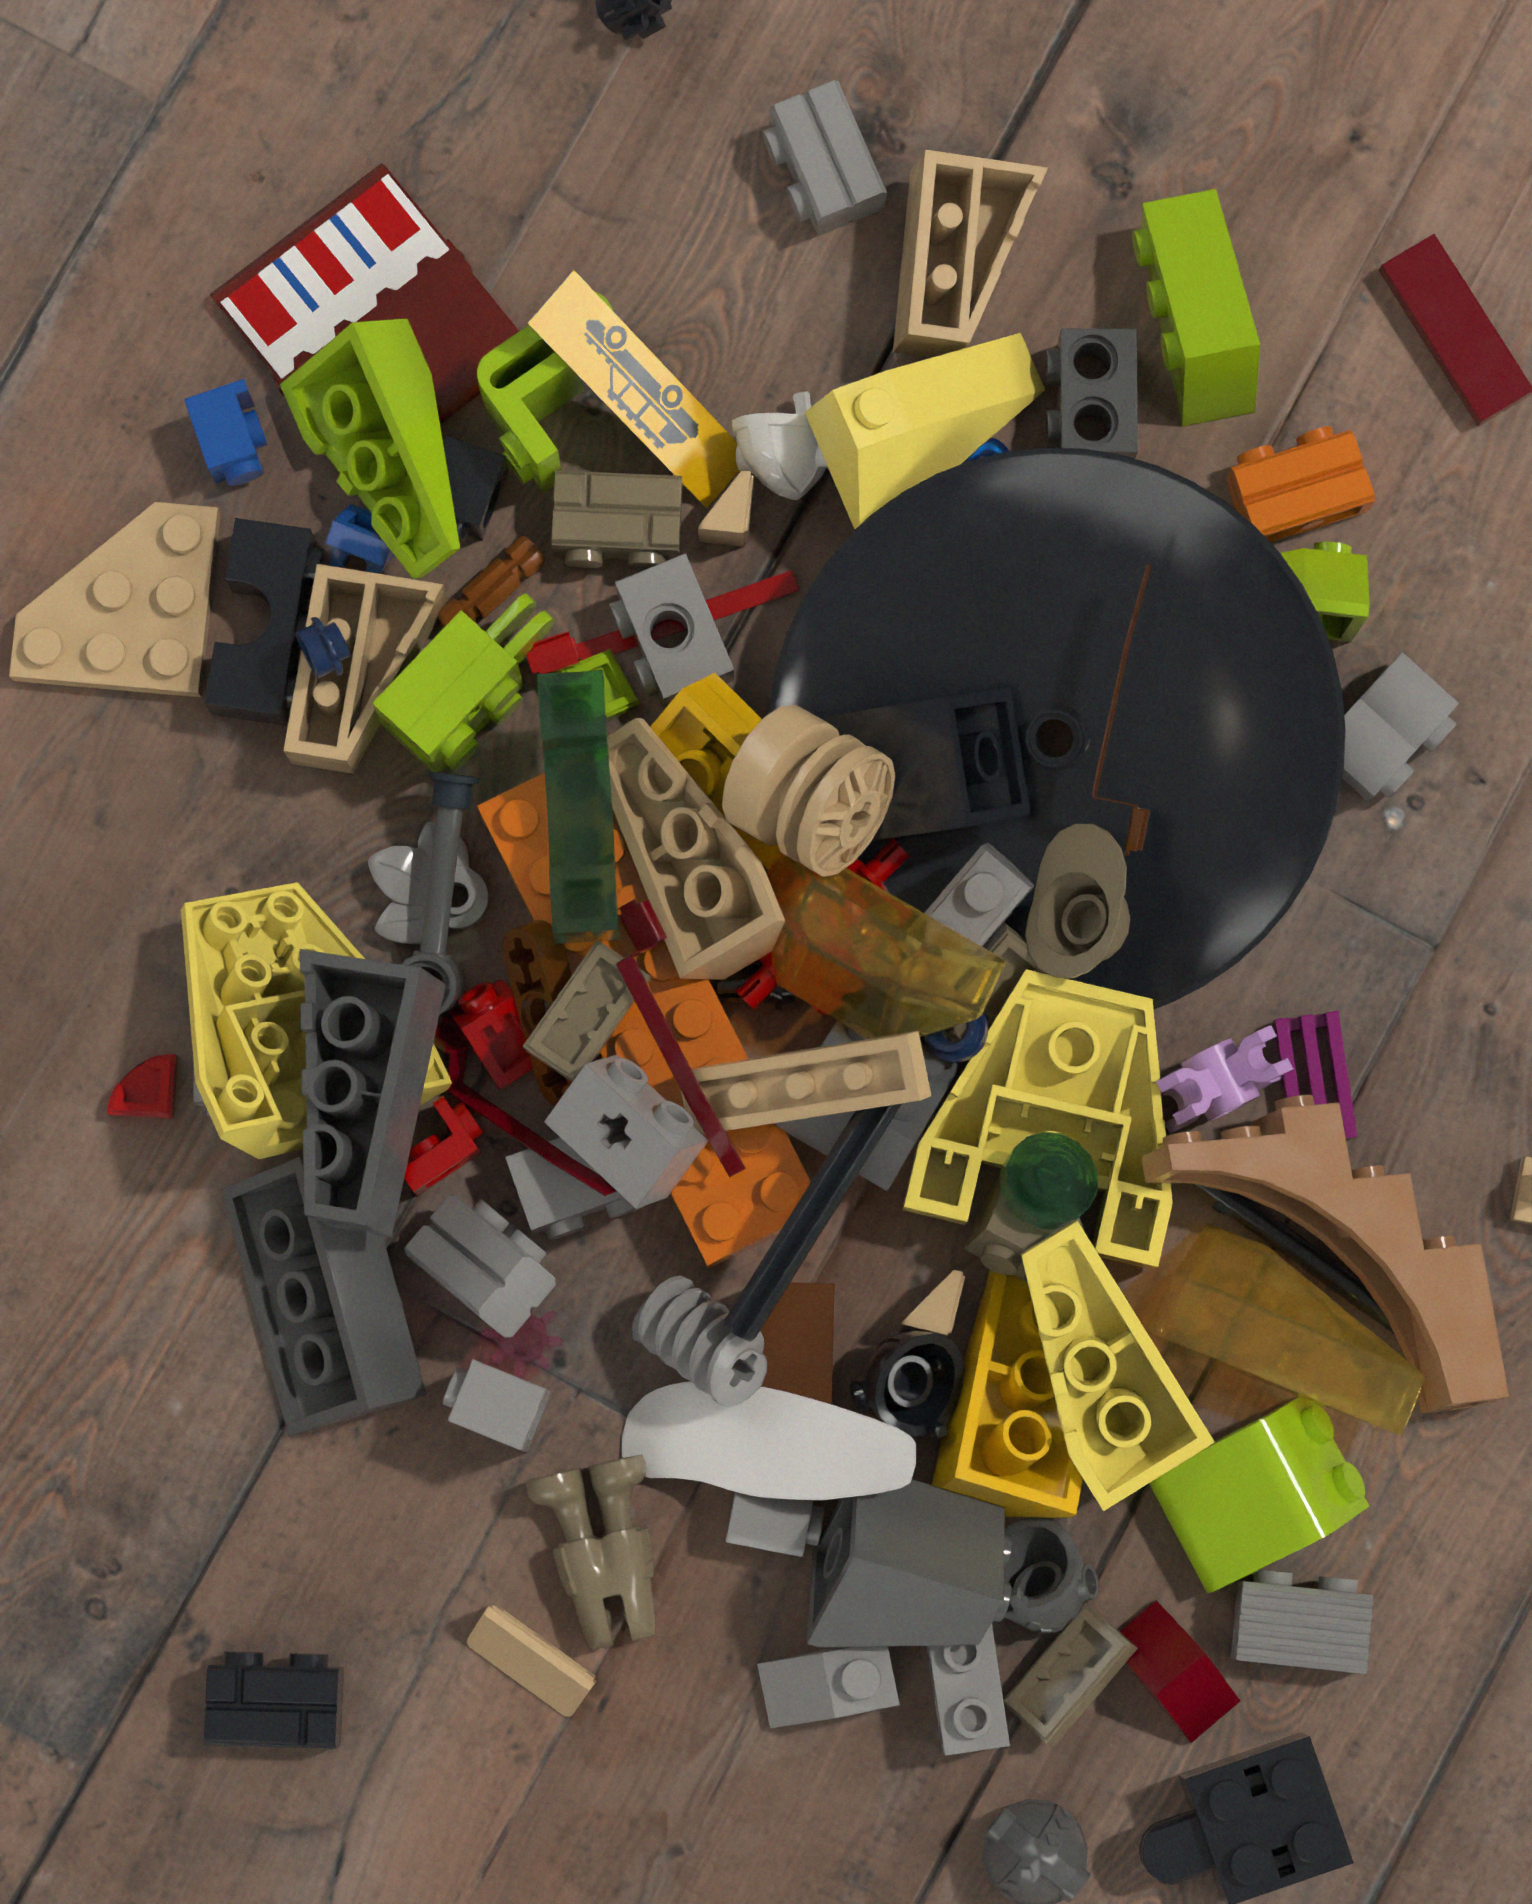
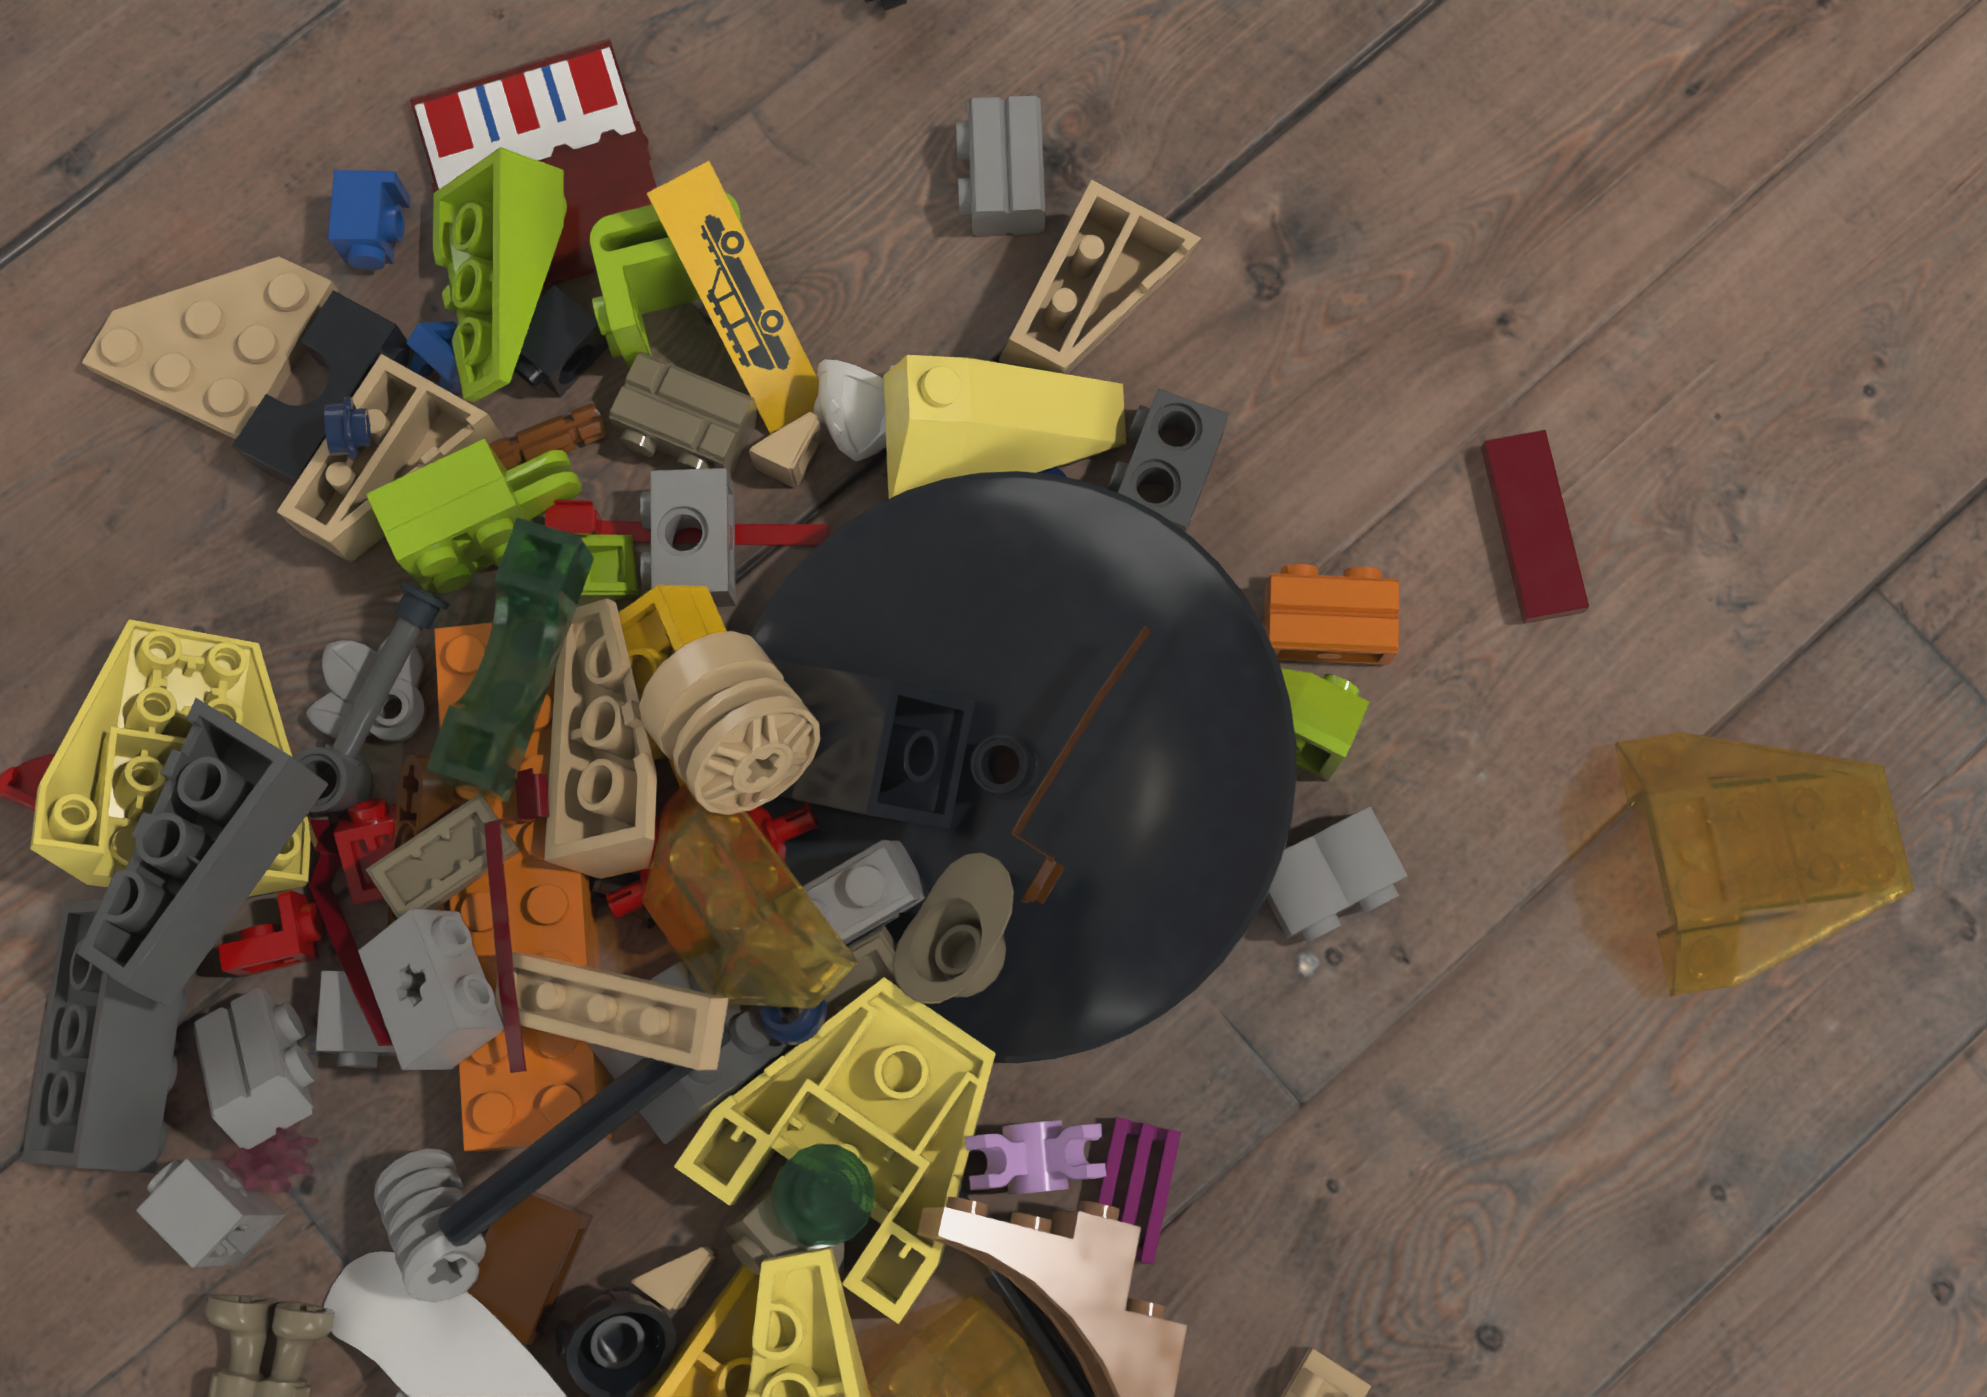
camera: 25 degrees right, 5 degrees down
lime wedge [1132,189,1260,427] -> none

